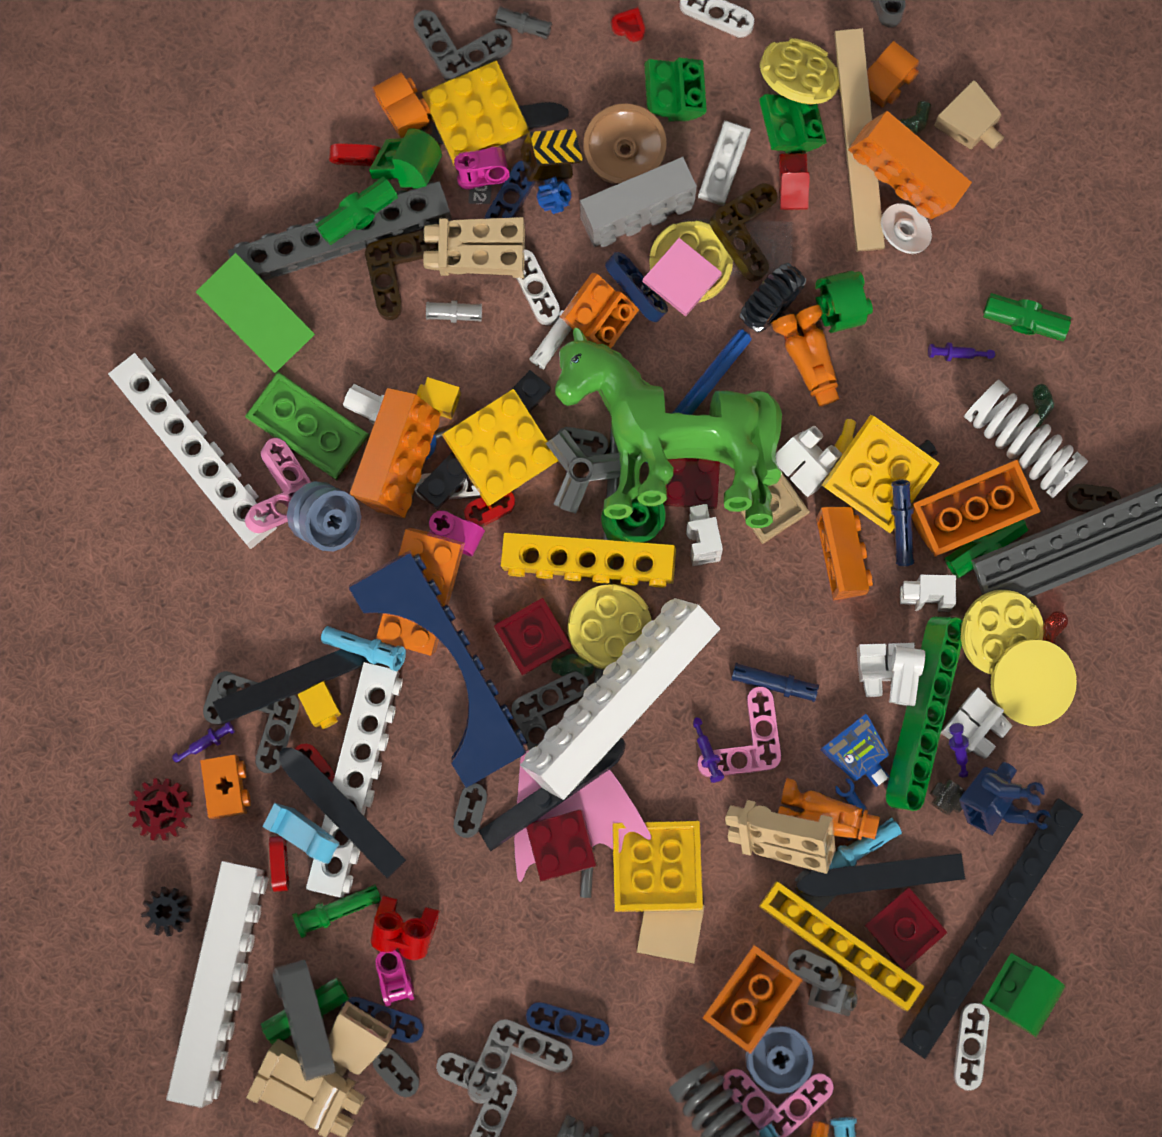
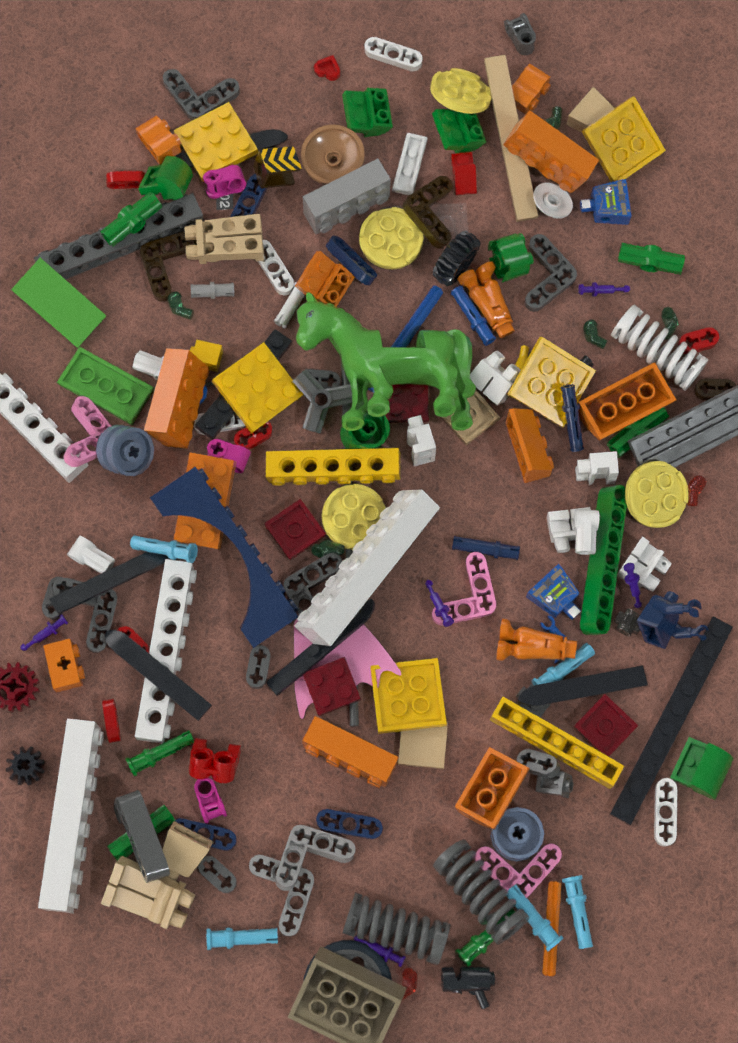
camera: 10 degrees left, 5 degrees down
medium azure leg [263,803,339,864] -> none
yellow brick [297,681,342,729] -> none
dark grey pin [495,6,552,39] -> none
blue gear [537,177,571,214] -> none
bright pink tile [643,238,722,317] -> none
tan hips [725,800,835,874] -> none
light yellow tile [991,639,1077,726] -> none
none -> white piece [67,536,115,574]
none -> clear green arm [168,291,194,320]
none -> orange brick [302,716,399,789]
none -> blue pin [451,286,496,346]
none -> dark grey beam [525,234,577,312]
none -> blue torso [580,179,631,225]
none -> yellow plate [581,96,666,182]
none -> clear green arm [583,319,608,349]
none -> red beam [678,327,719,354]

